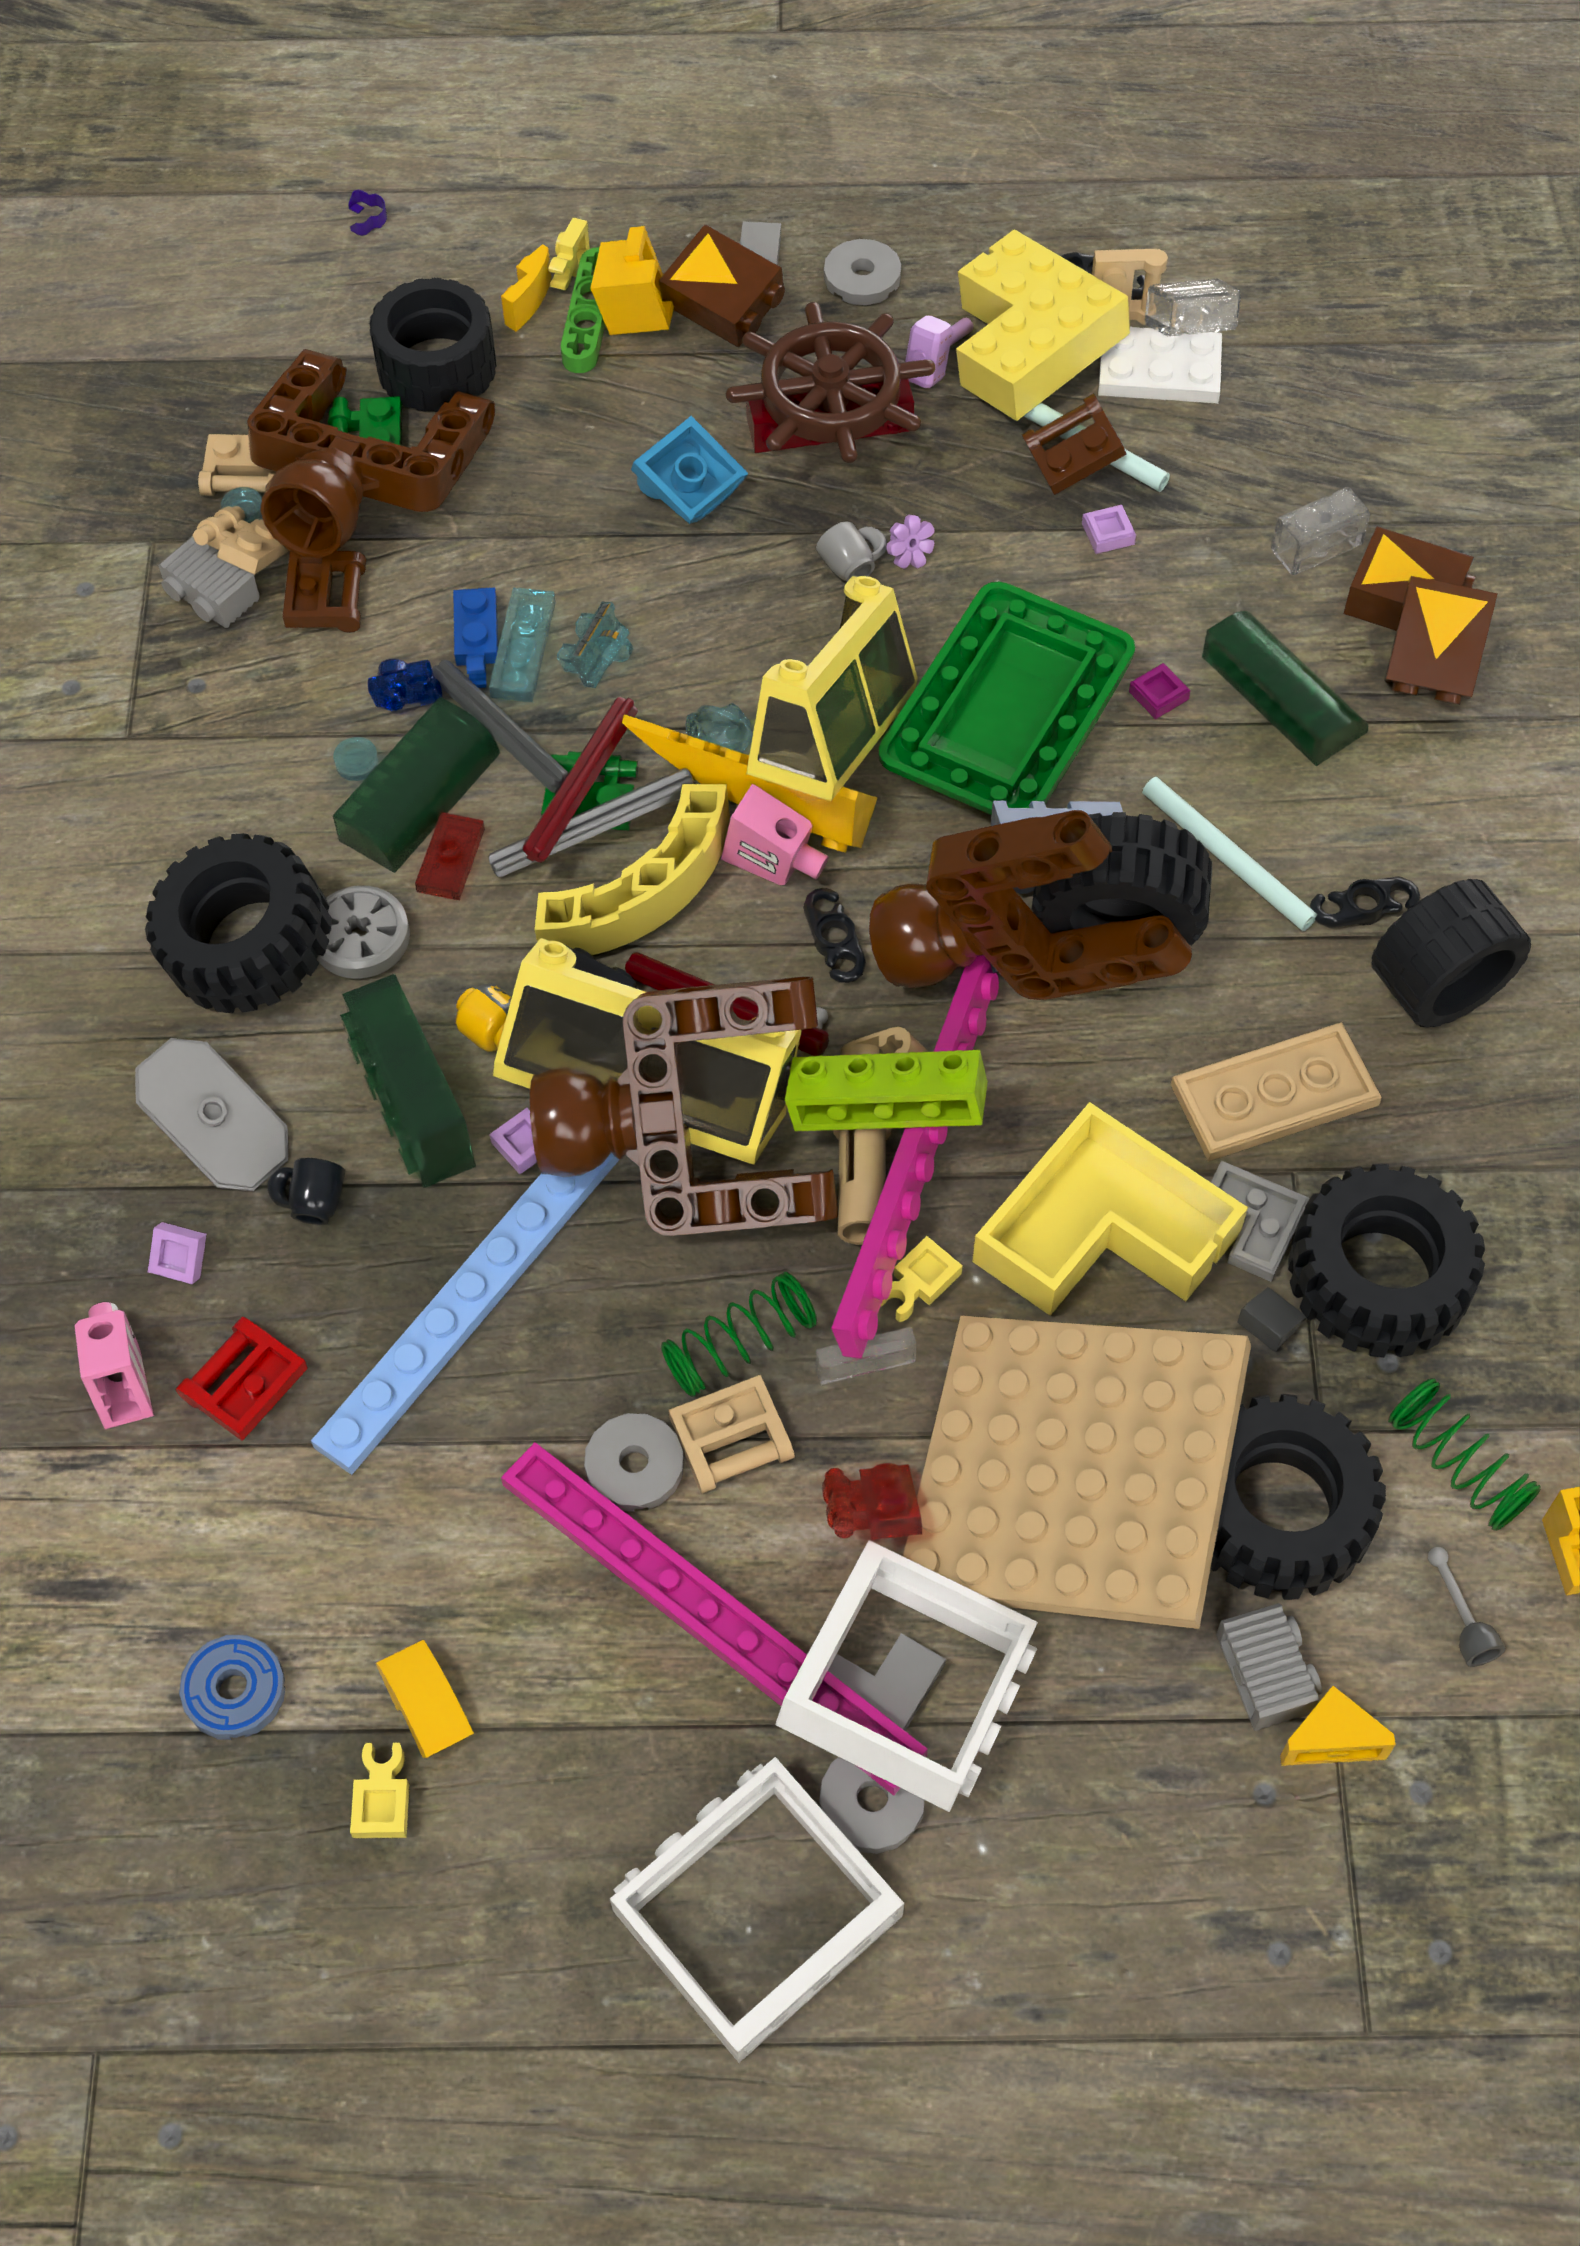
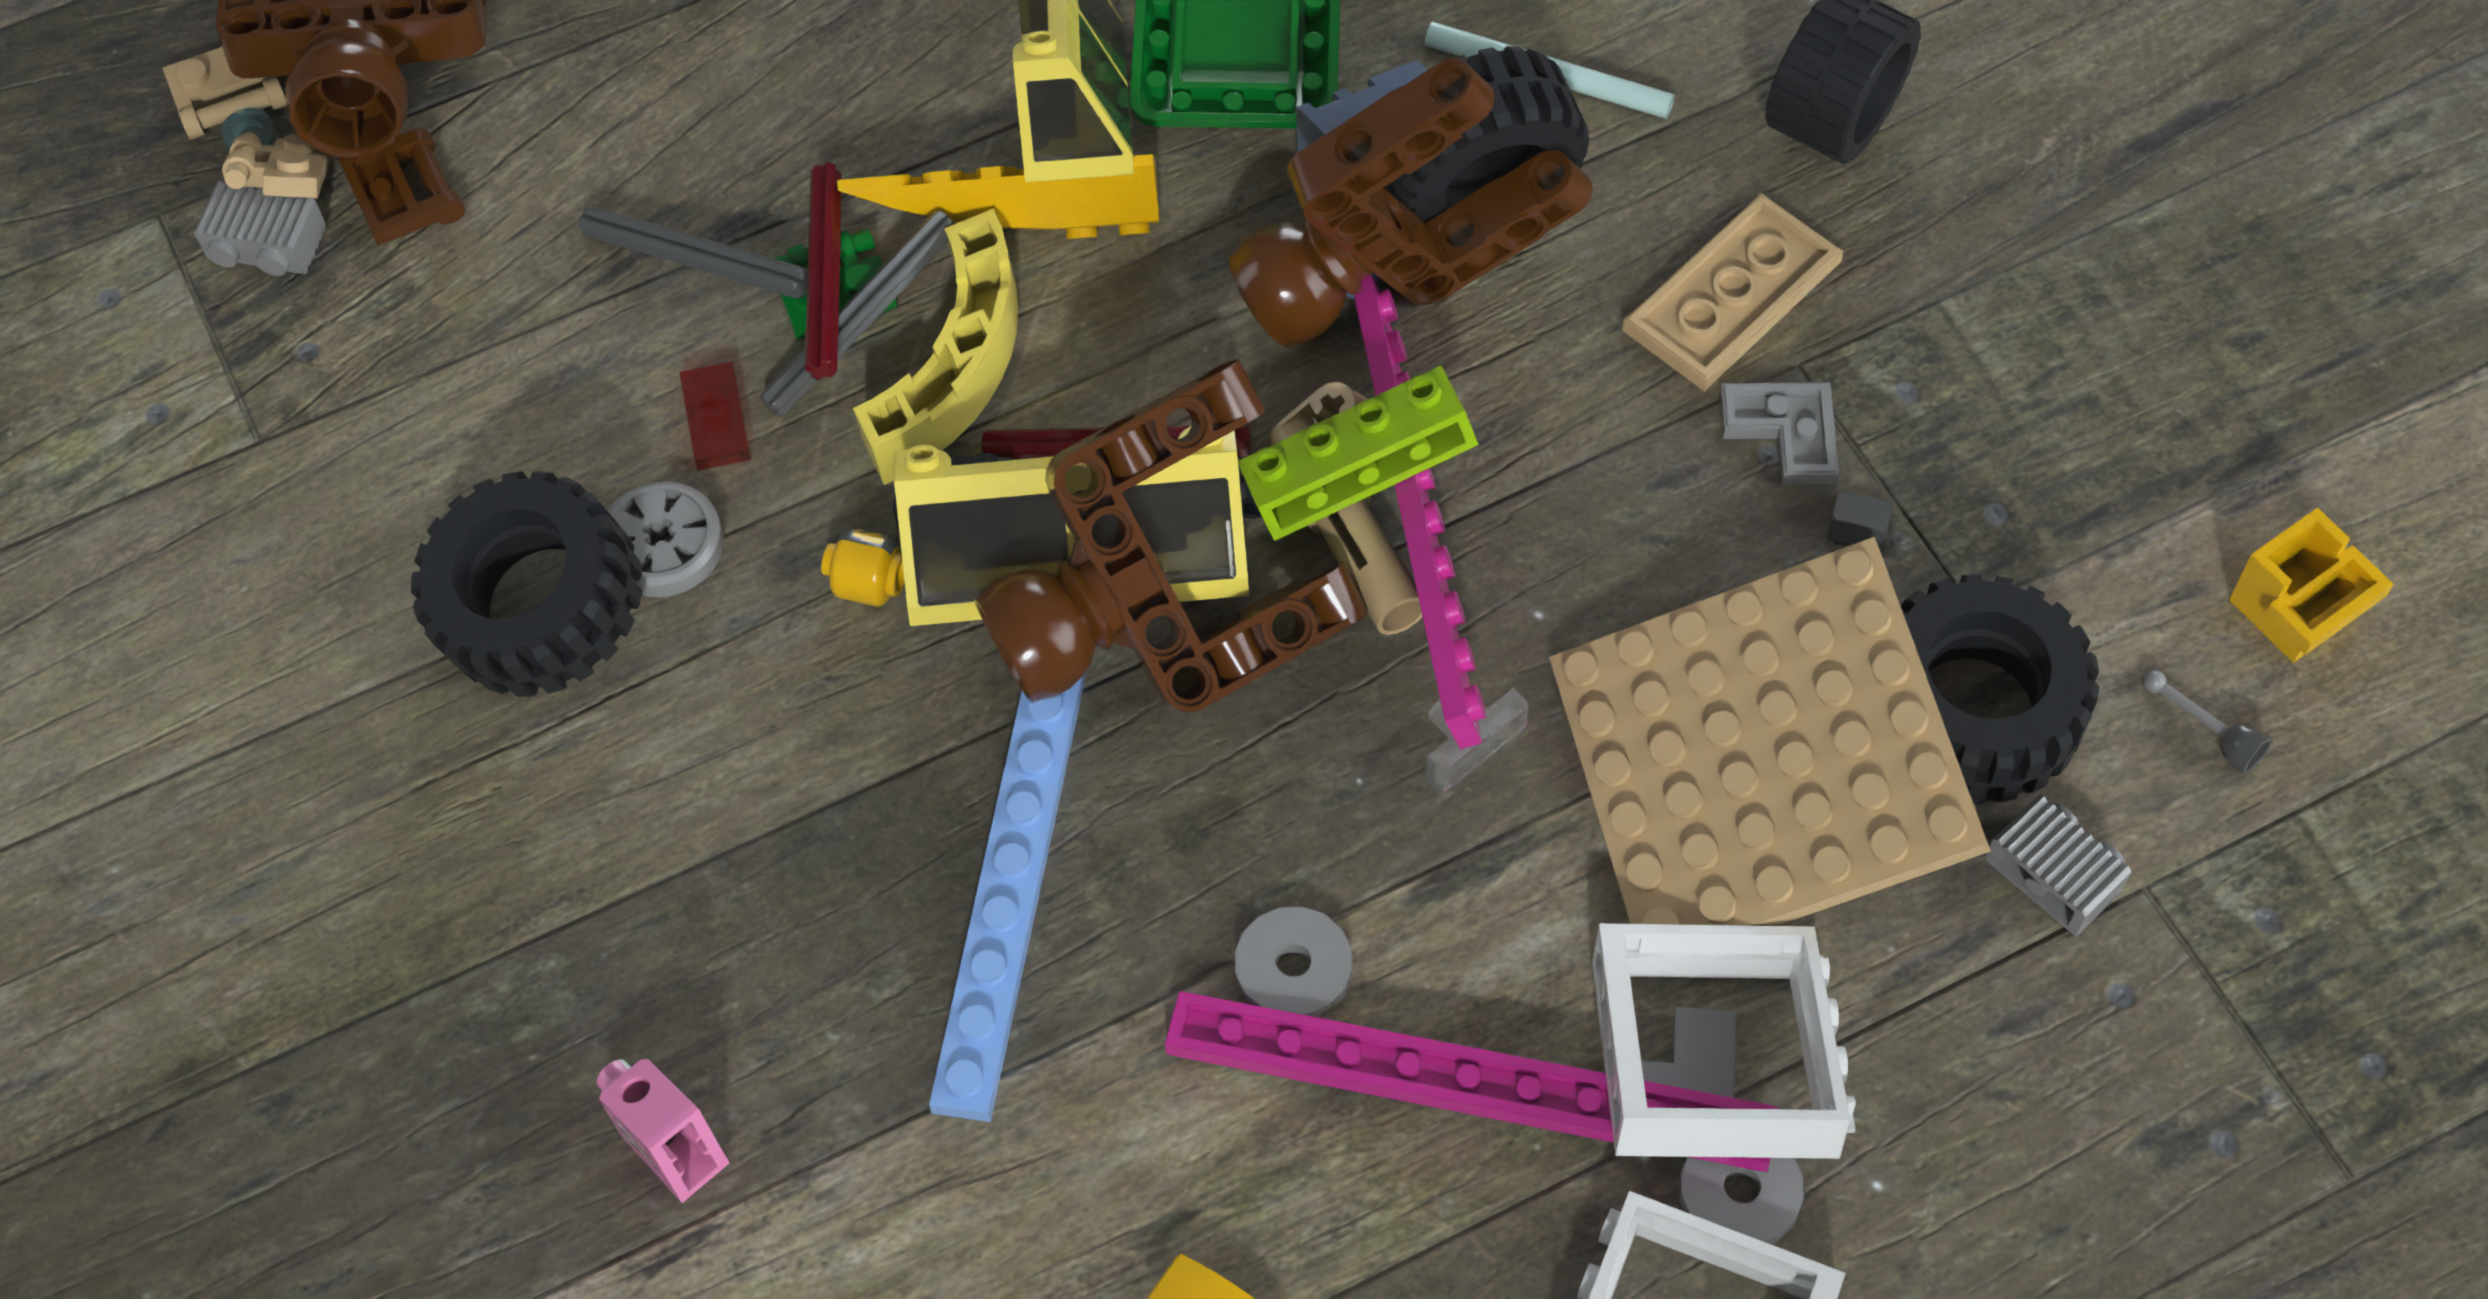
camera: 25 degrees left, 0 degrees up
light grey shield [135,1038,288,1191] -> none
lavender plate [148,1222,207,1284] -> none
red plate [175,1317,308,1441] -> none
black piece [267,1158,346,1225] -> none
clear green brick [333,697,500,873] -> none
clear light blue tile [333,737,379,781] -> none
clear green brick [340,973,476,1188] -> none
clear blue plate [368,659,443,711] -> none
blue plate [453,587,499,688] -> none
clear light blue plate [489,587,556,702] -> none
lavender plate [489,1108,537,1174] -> none
clear light blue hips [557,601,633,688] -> none
green piece [661,1272,817,1397] -> none
tan plate [669,1375,795,1494] -> none
clear light blue piece [685,703,753,753] -> none
bright pink torso [721,784,829,885] -> none
black piece [803,888,866,983] -> none
clear red plate [821,1463,922,1540] -> none
light yellow plate [881,1236,963,1322] -> none
light yellow piece [972,1102,1248,1316] -> none
yellow slope [1280,1686,1396,1766] -> none
black tyre [1288,1164,1485,1358] -> none
black piece [1310,876,1420,928] -> none
green piece [1388,1378,1541,1531] -> none

